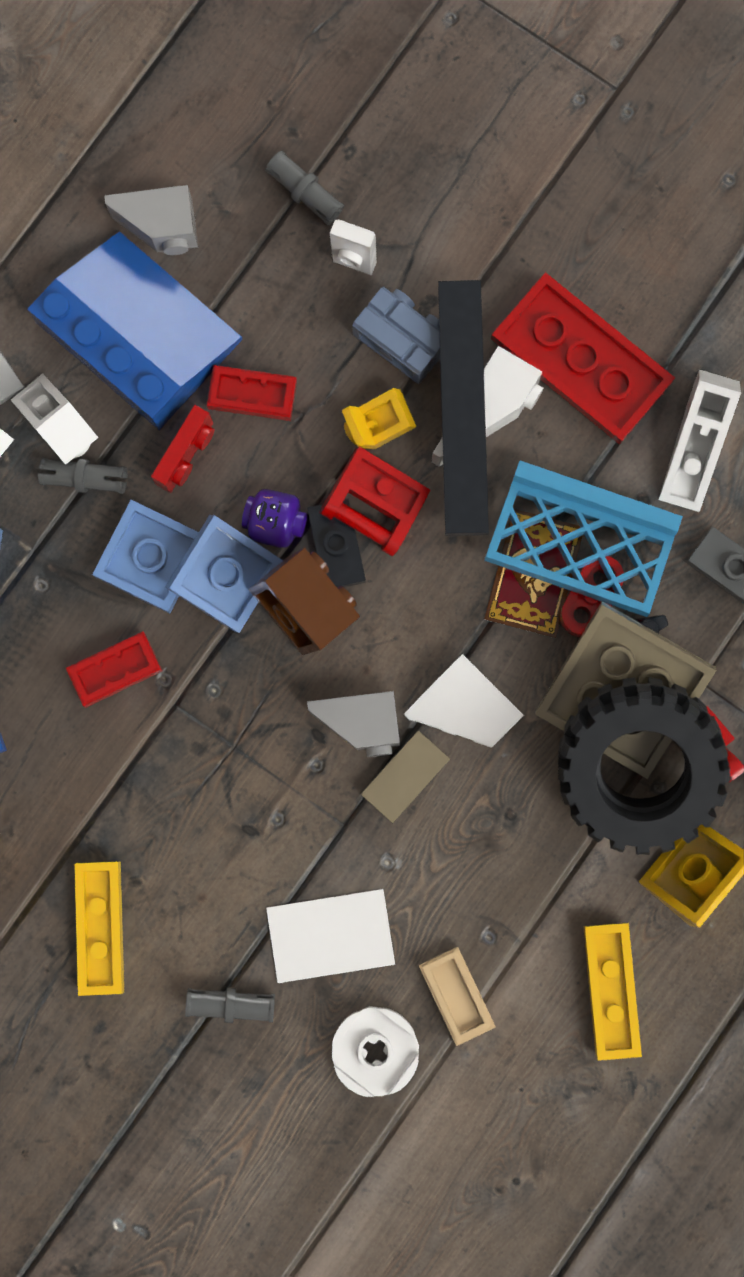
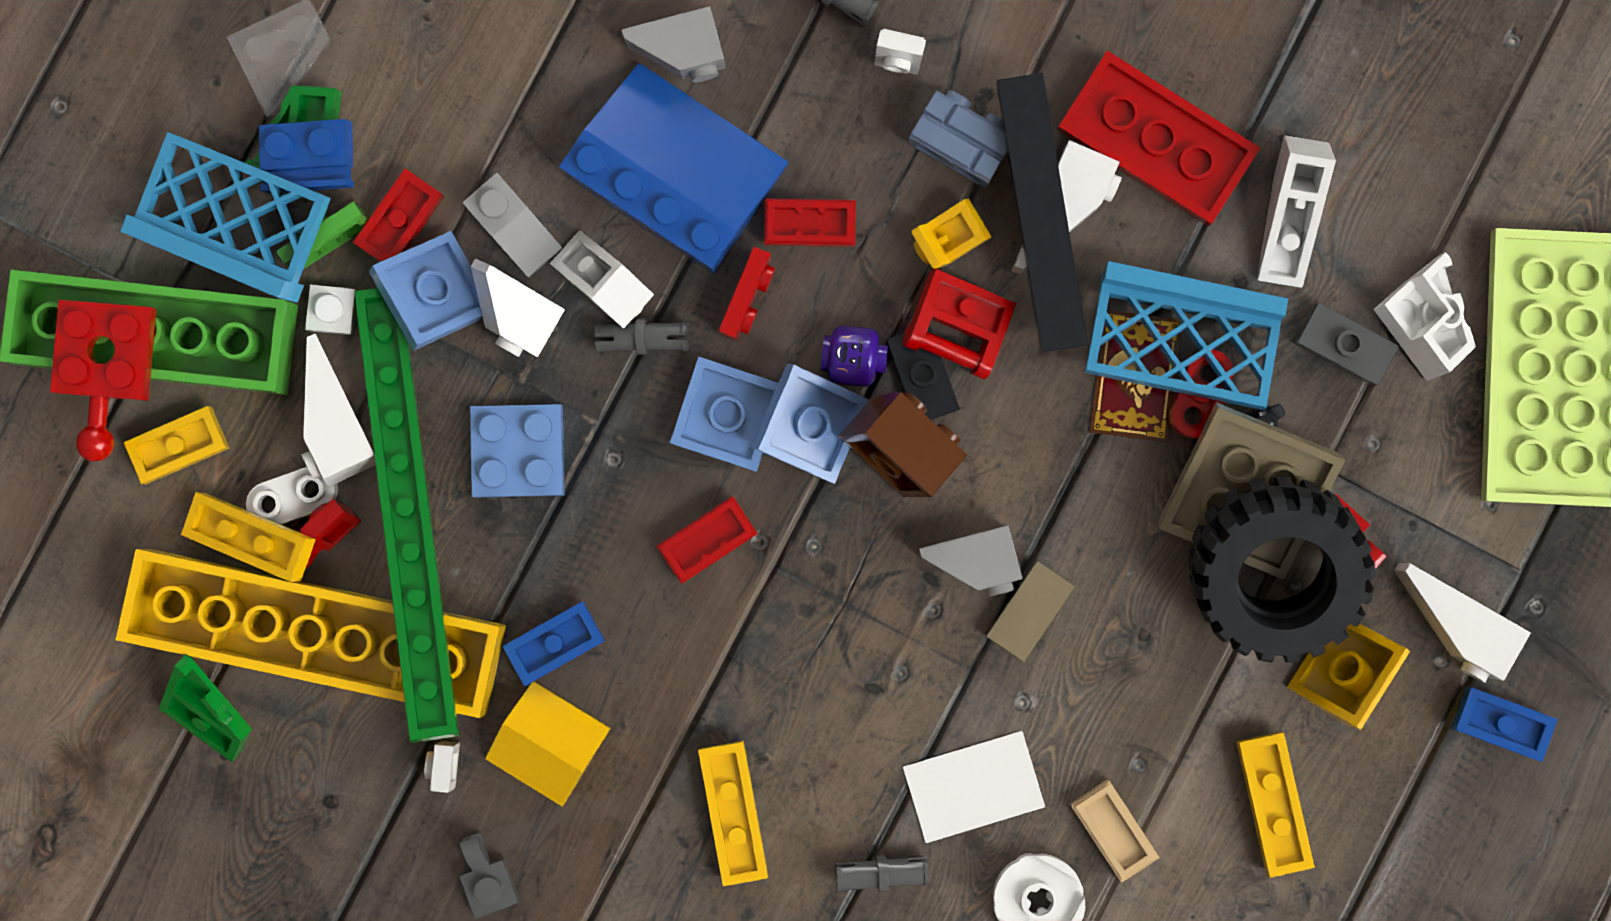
camera: 15 degrees left, 5 degrees up
white slope [404,654,524,748] -> none

